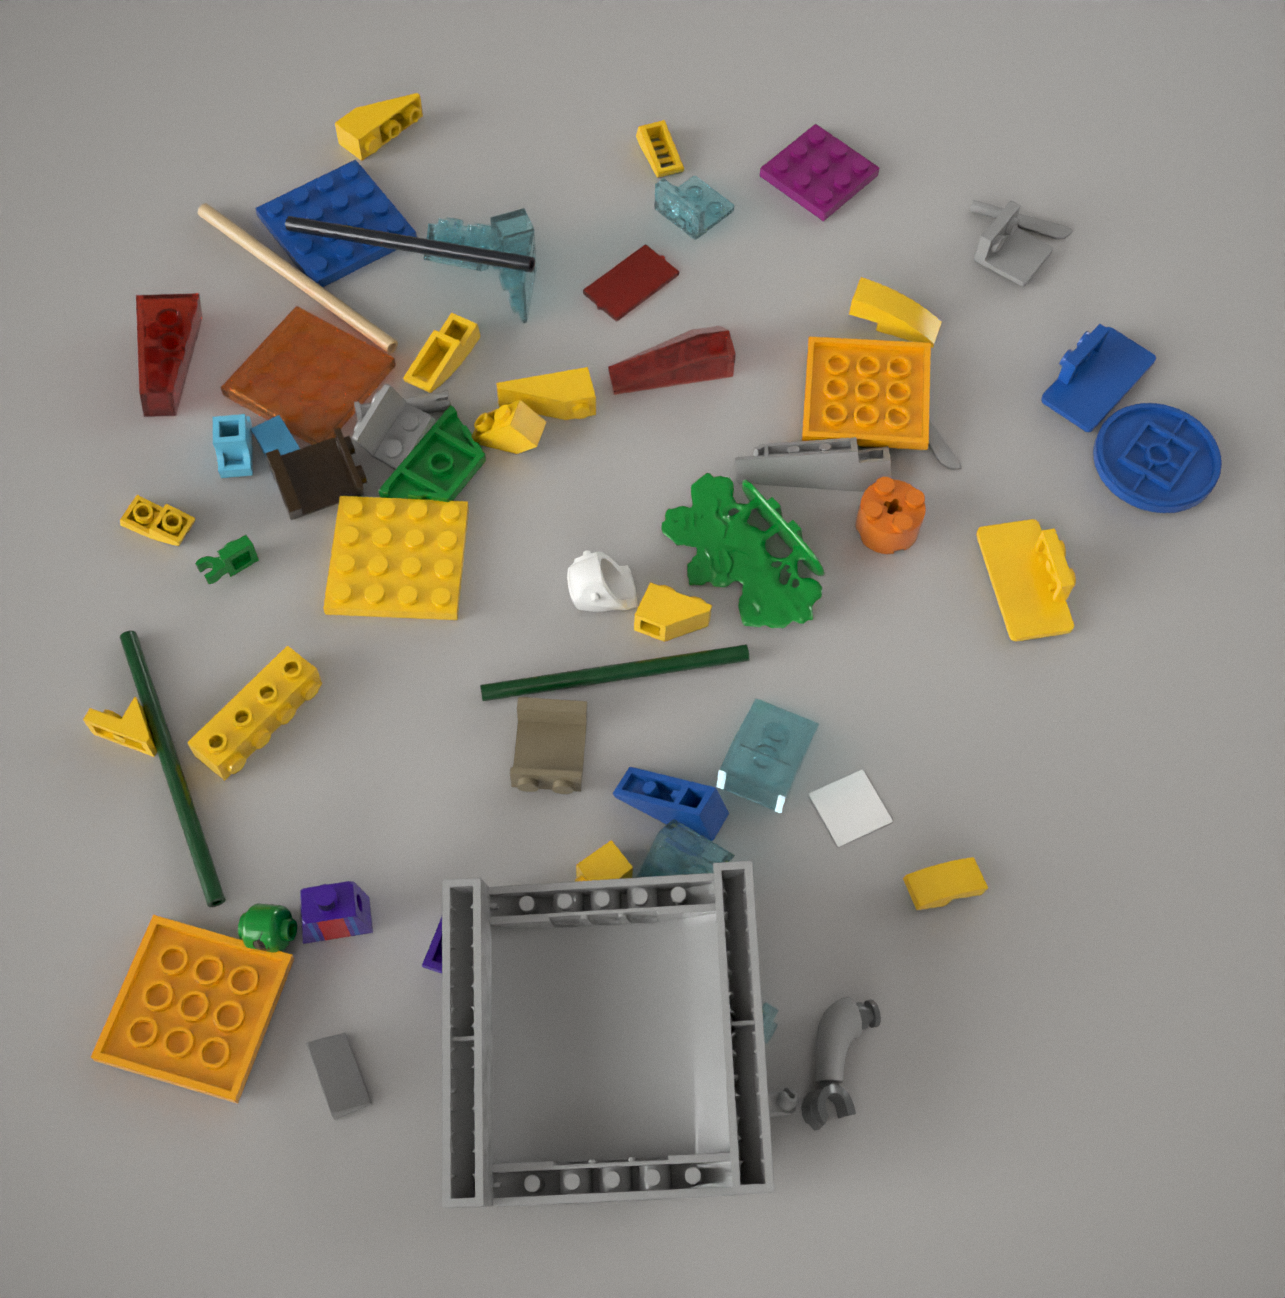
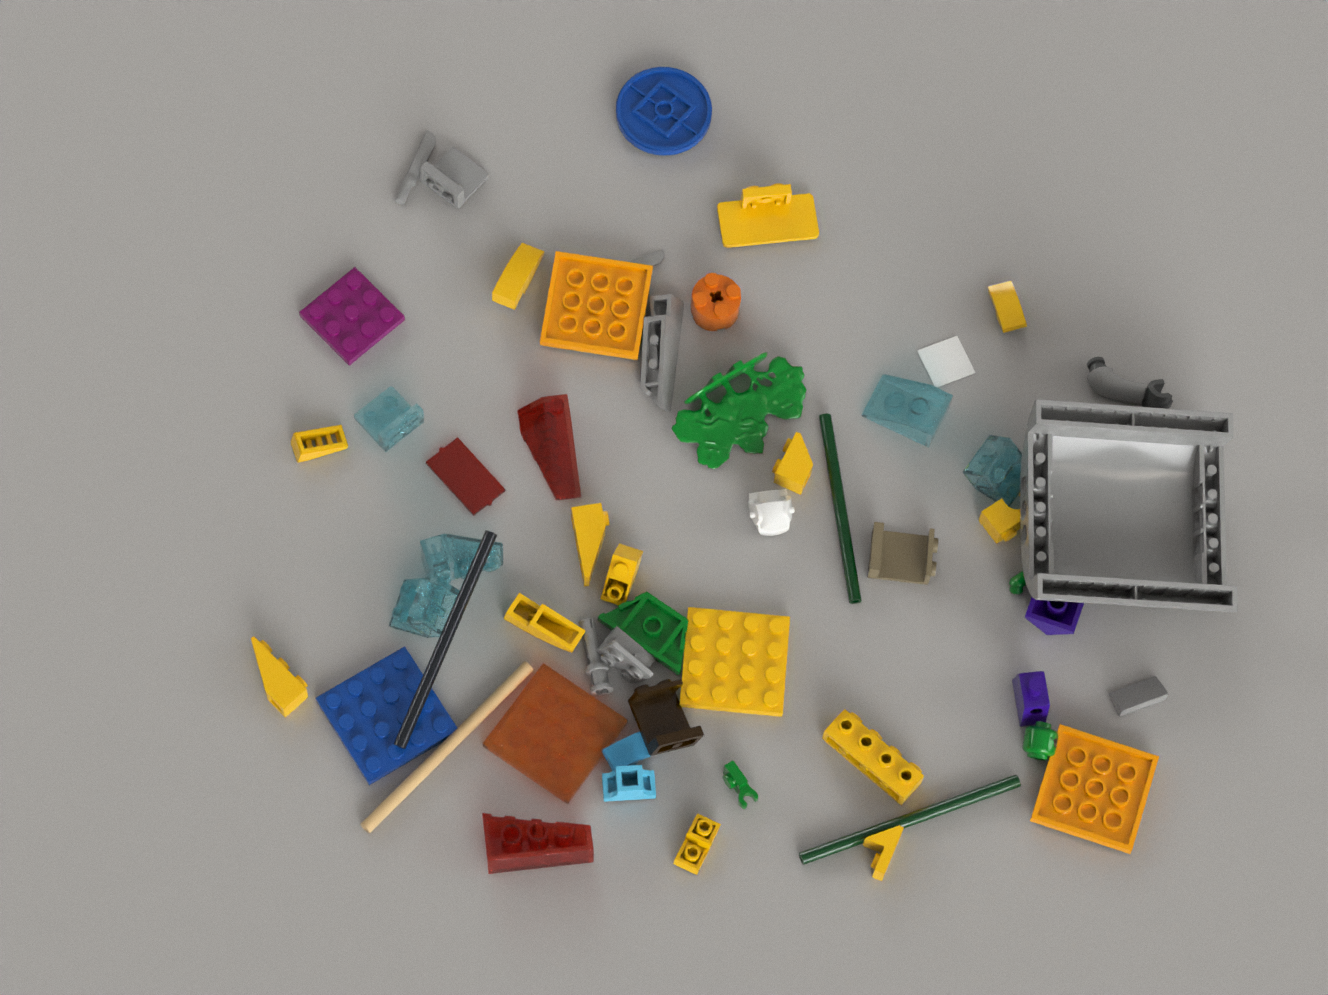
camera: 90 degrees left, 5 degrees up
blue slope [613,767,729,841] -> none
blue bracket [1041,324,1156,432] -> none

